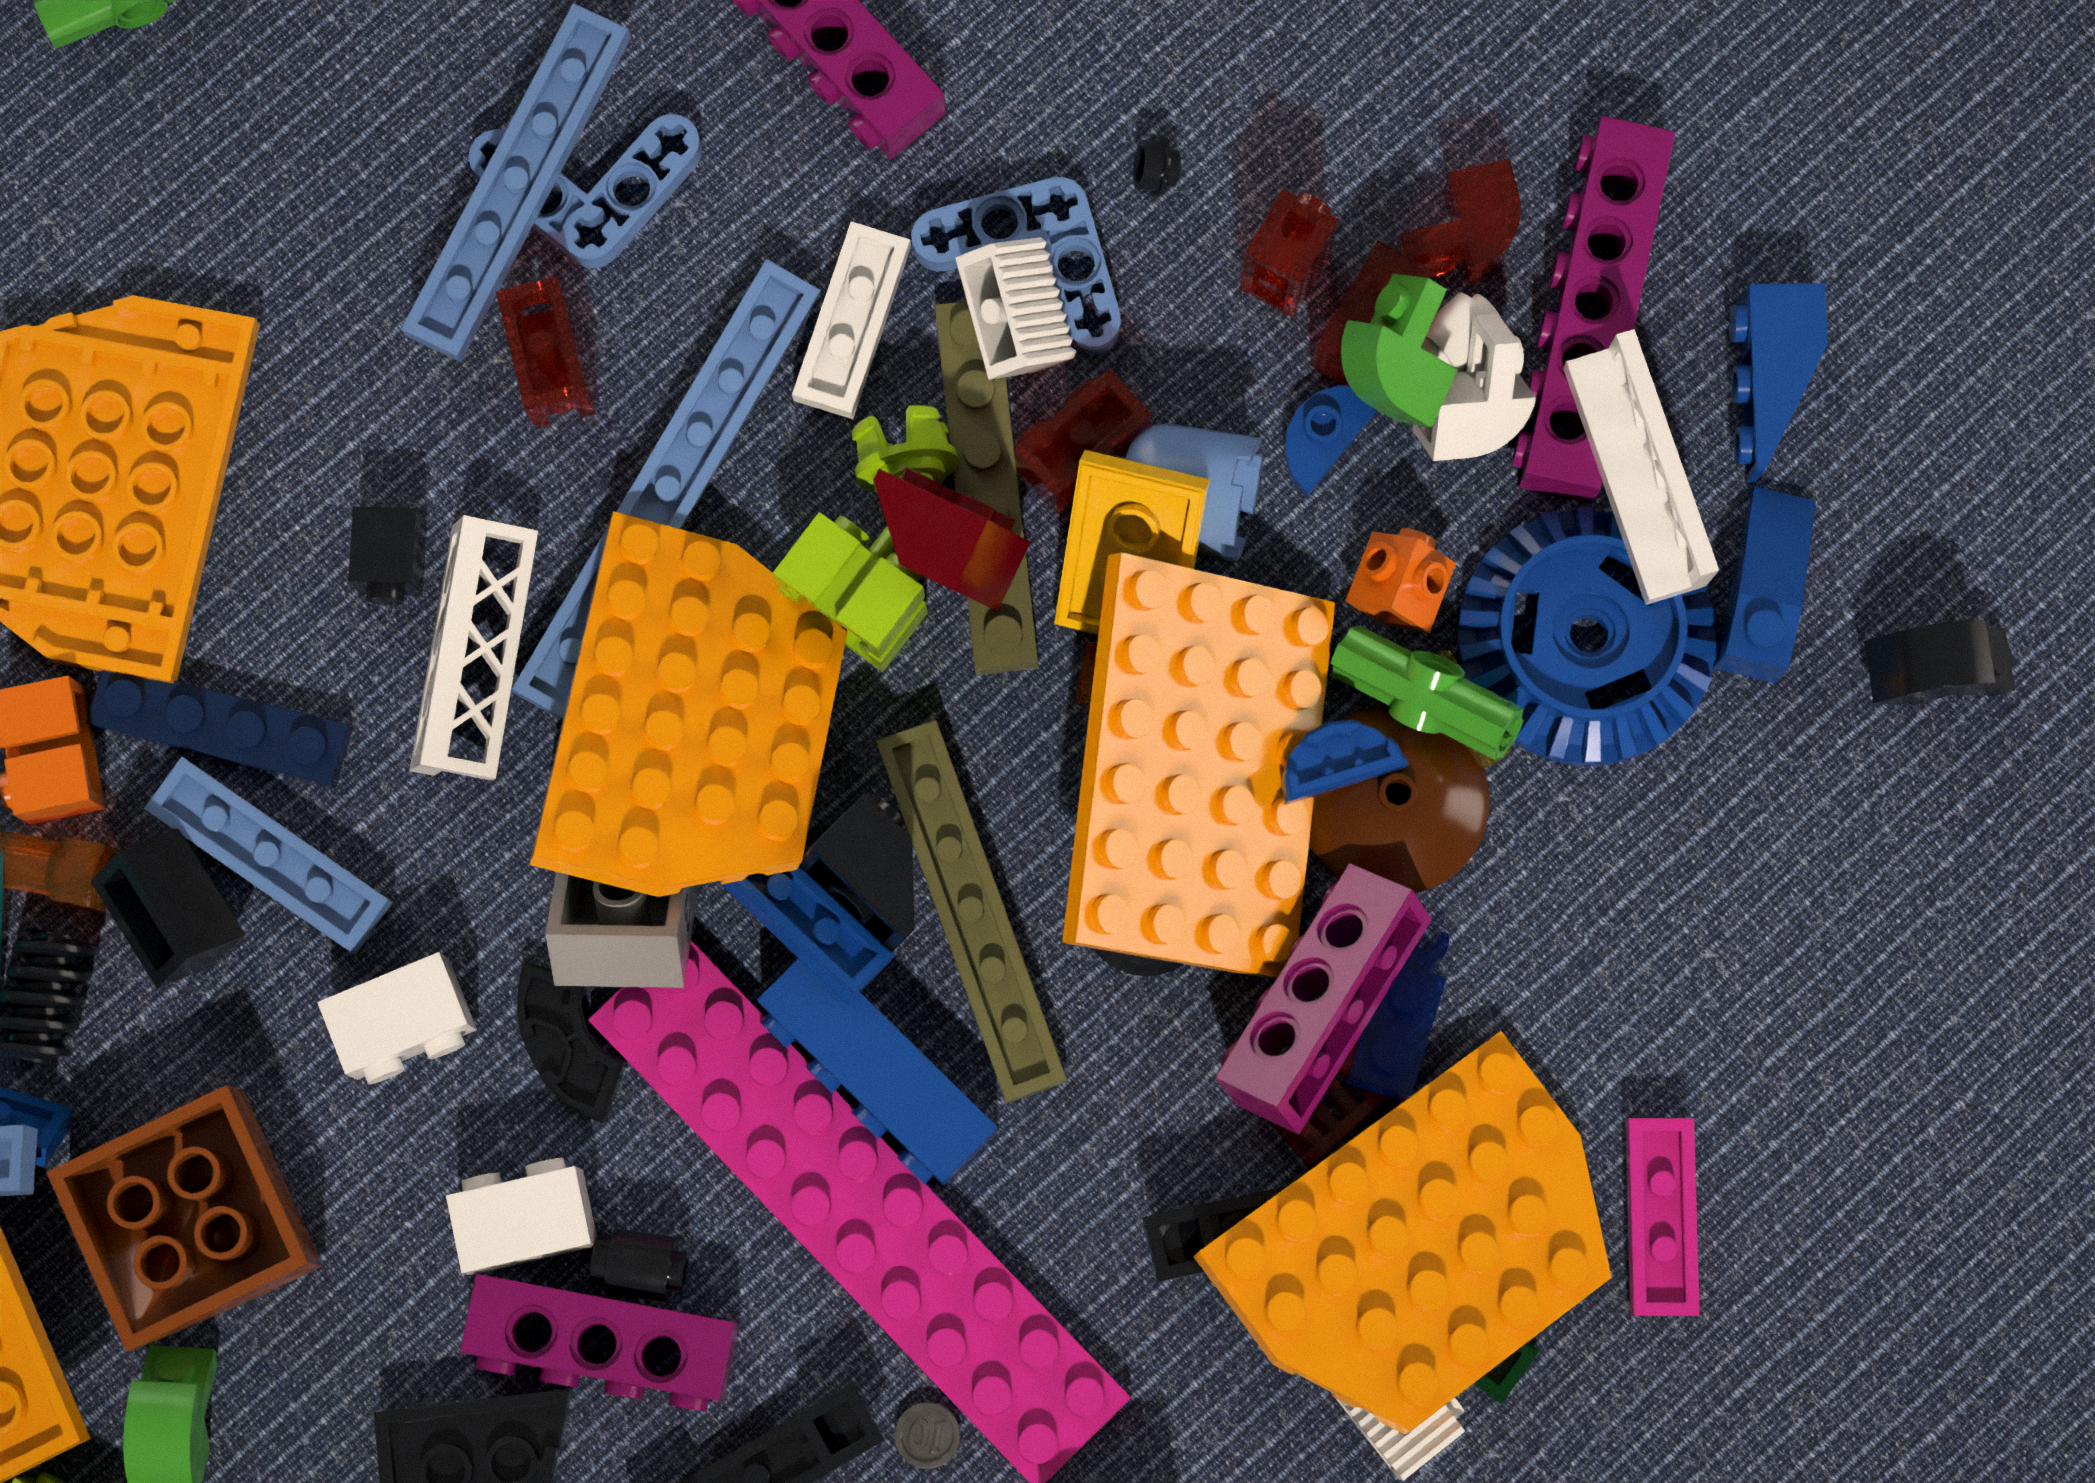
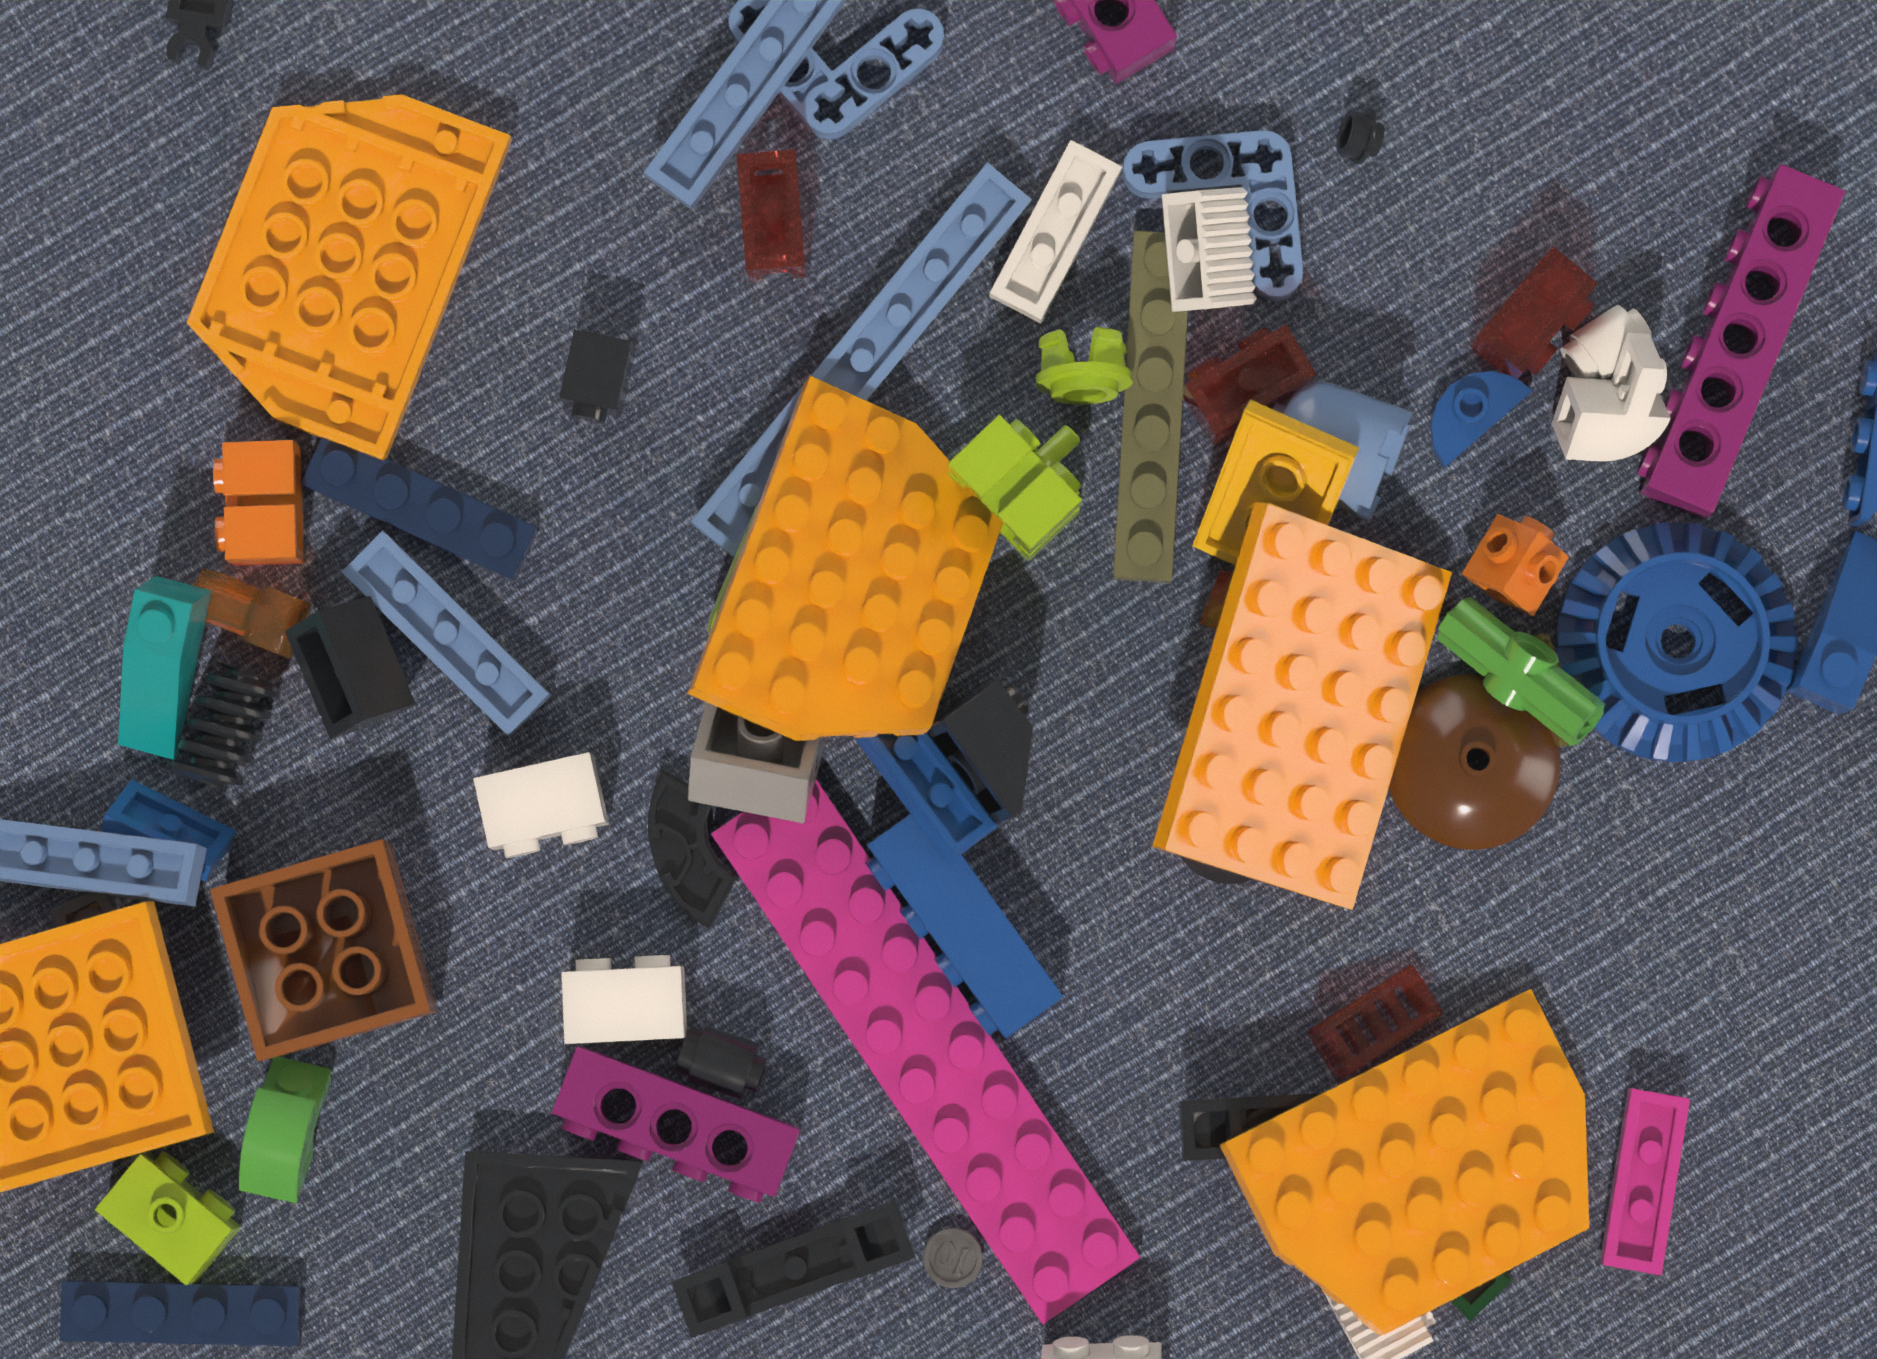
camera: 10 degrees right, 5 degrees up
white fence [409,515,538,780] -> none
dark red slope [873,467,1030,611] -> none
olive plate [876,720,1067,1104] -> none
magenta brick [1215,863,1432,1135] -> none
clear red brick [1240,189,1339,319] -> none
blue plate [1281,719,1409,805] -> none
bright green brick [1341,274,1458,428] -> none
clear blue plate [1345,932,1449,1102] -> none
clear red brick [1395,159,1521,285] -> none
white fence [1563,329,1719,605] -> none

